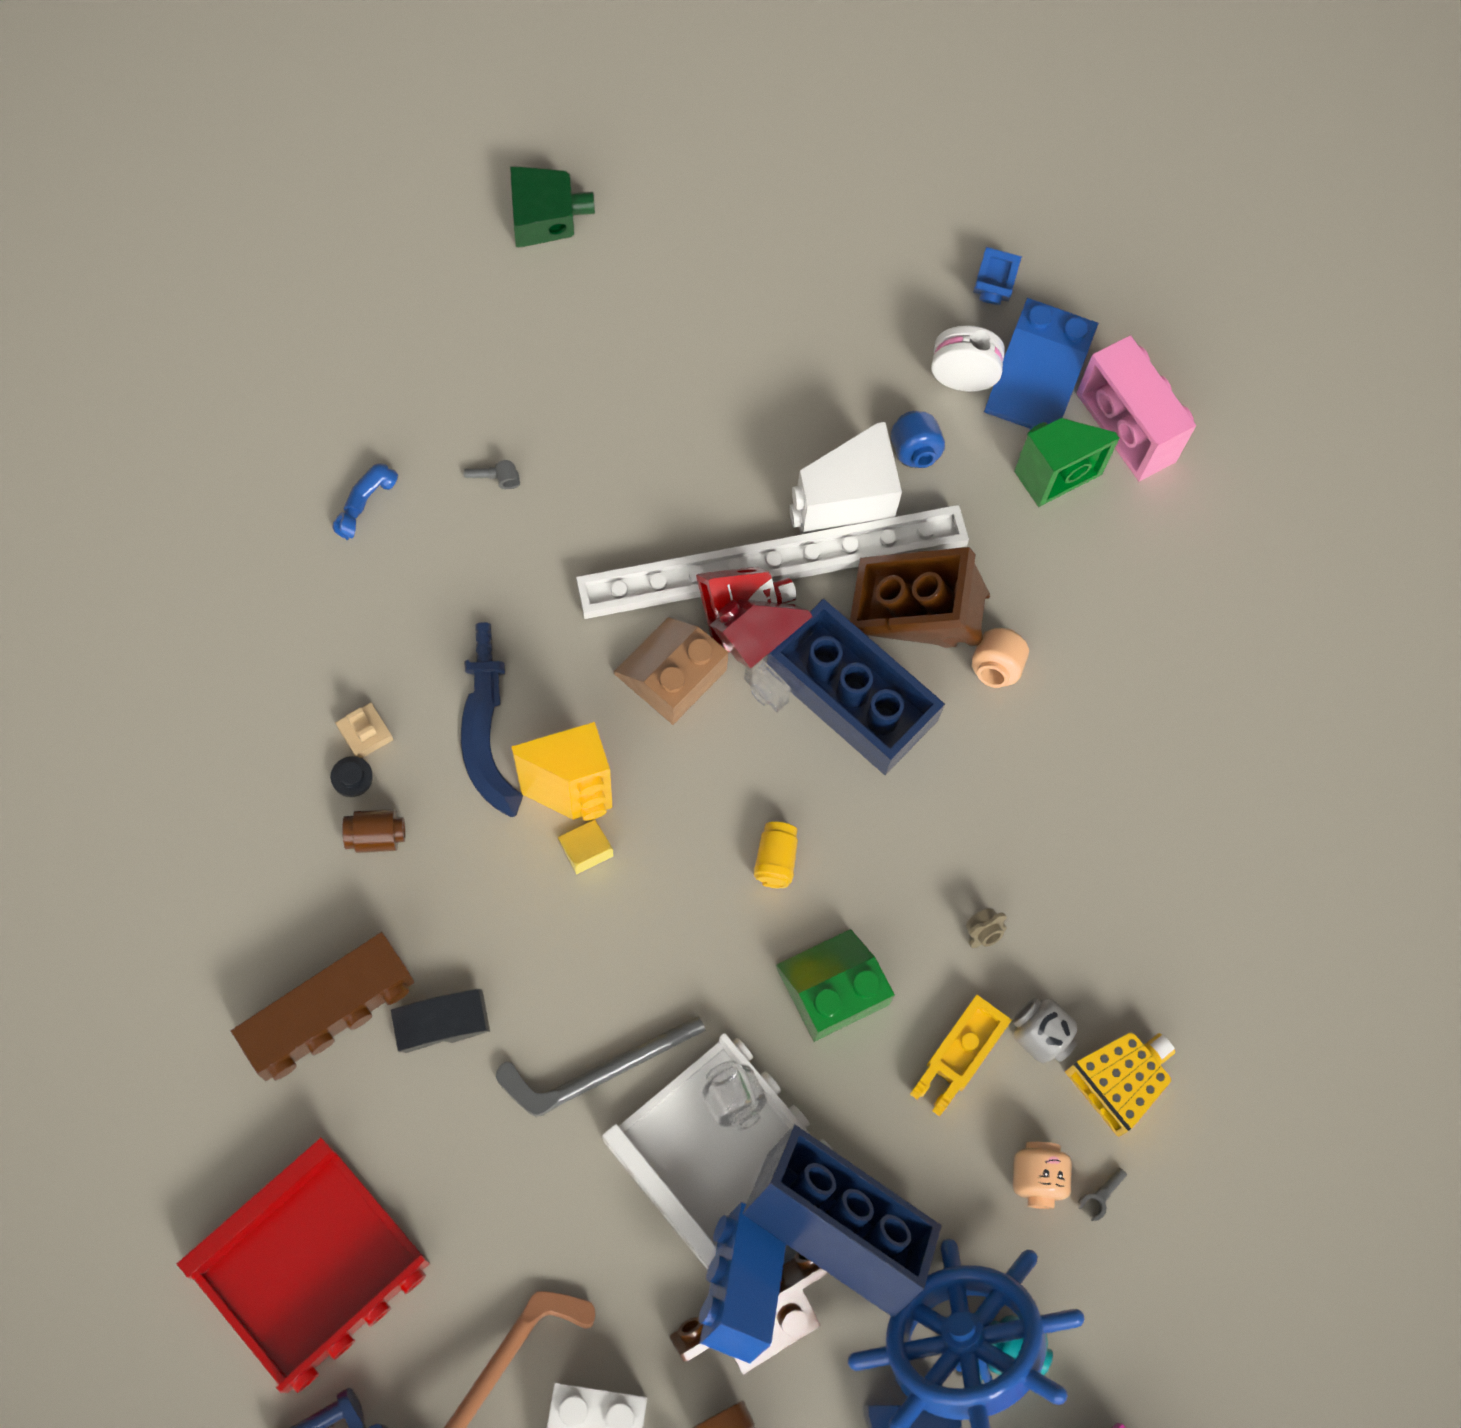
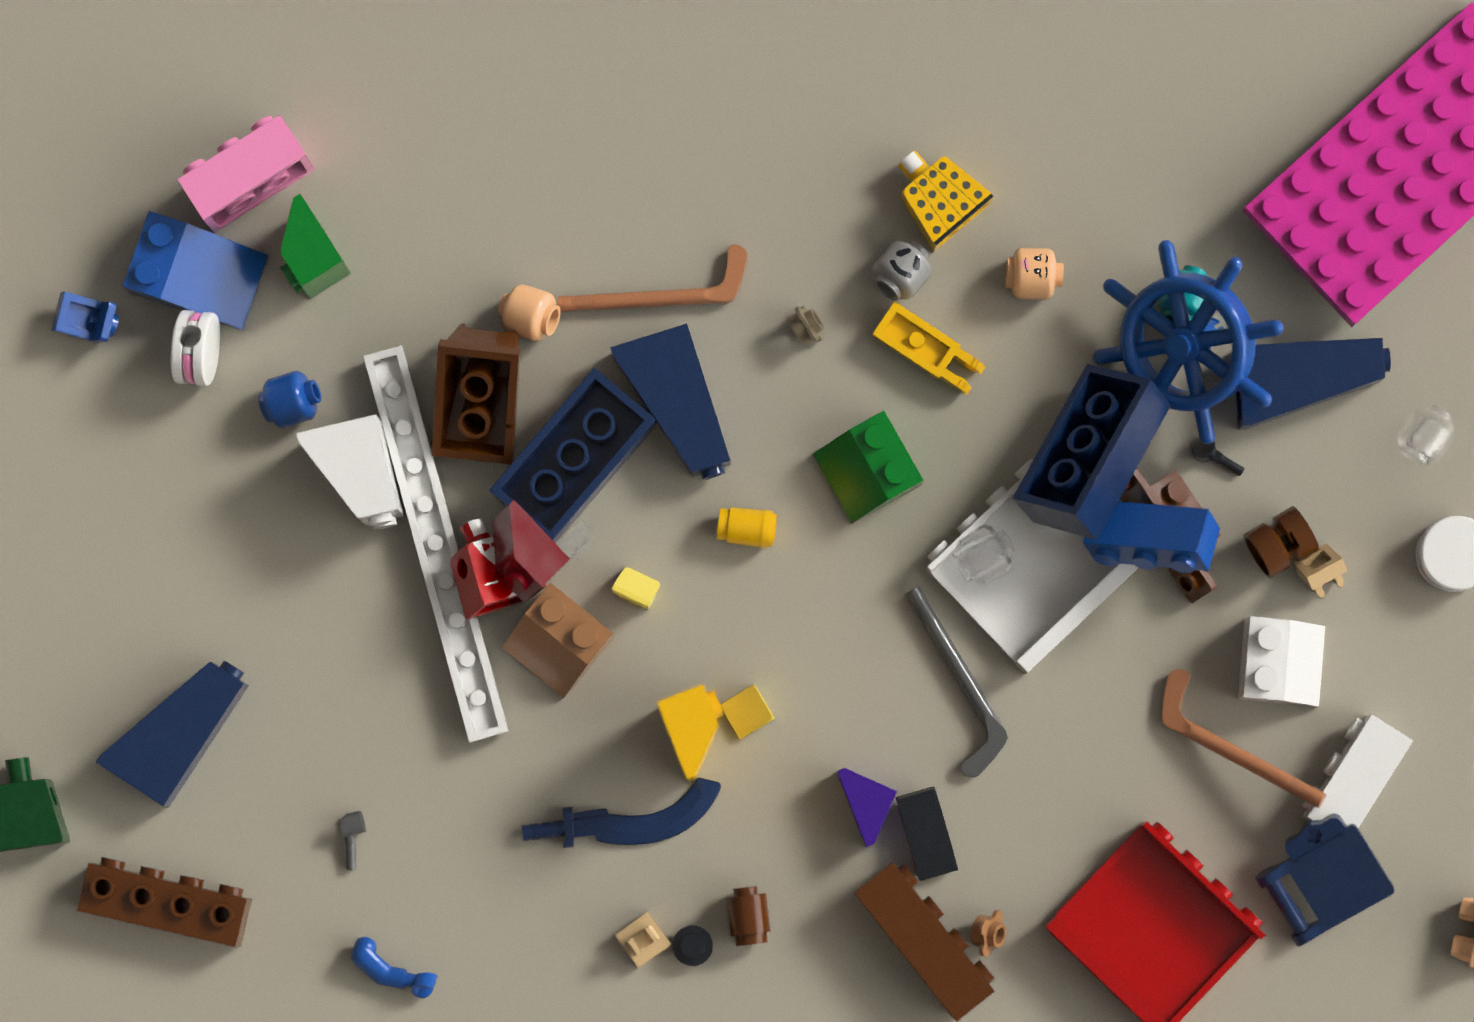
camera: 85 degrees left, 15 degrees up
dark grey hand [1078,1168,1127,1221] -> none
none -> reddish brown brick [77,857,252,947]
none -> dark blue slope [96,660,249,807]
none -> nougat piece [558,244,748,312]
none -> dark blue slope [610,323,731,480]
none -> light yellow slope [611,567,660,610]
none -> dark purple slope [836,768,897,847]
none -> medium nougat plate [971,910,1006,957]
none -> black hand [1192,438,1245,477]

